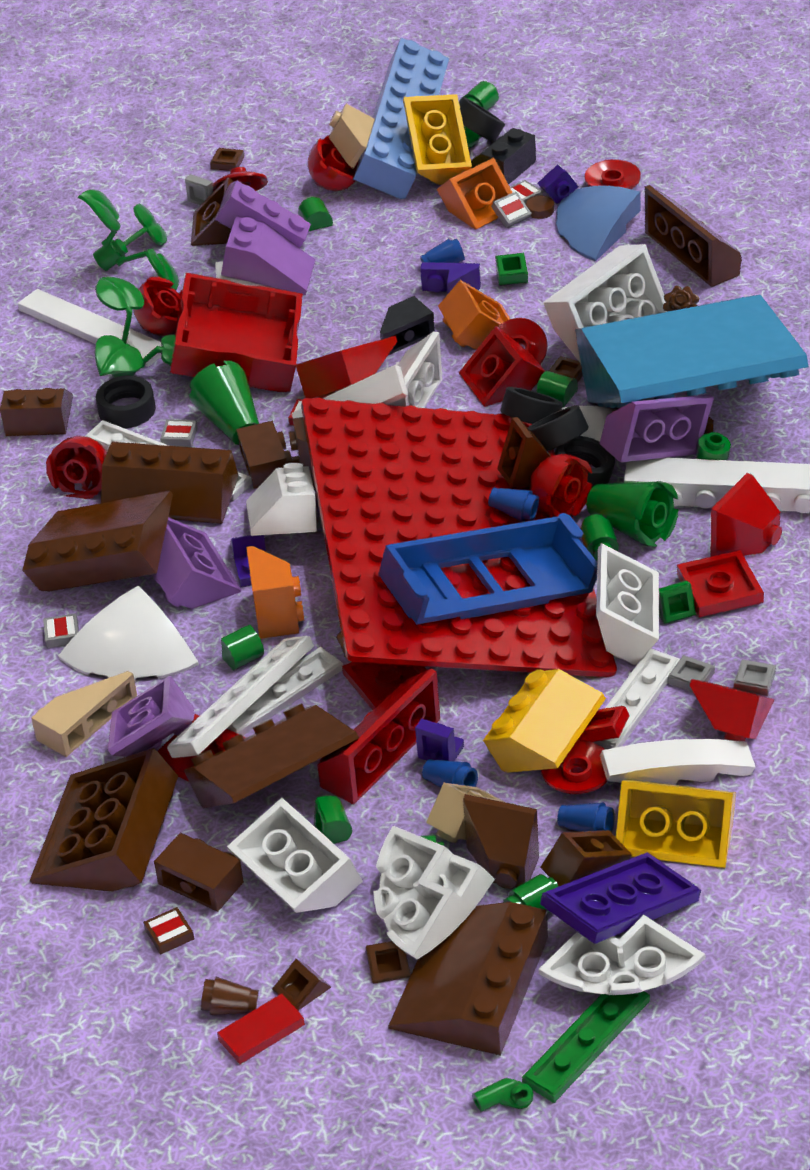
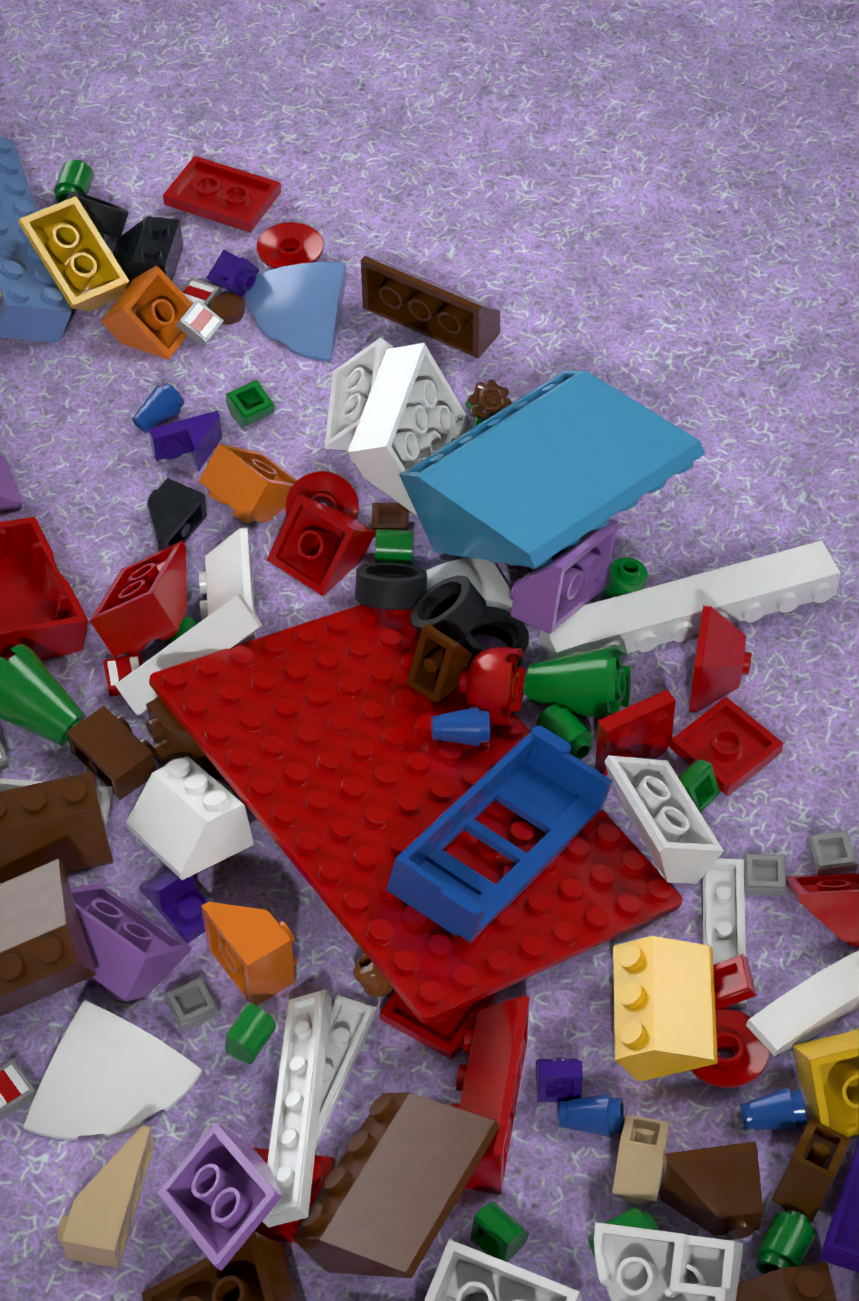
camera: 30 degrees left, 10 degrees up
none -> red plate [163,155,281,233]
none -> light grey tile [163,977,220,1032]
none -> red plate [595,689,676,776]

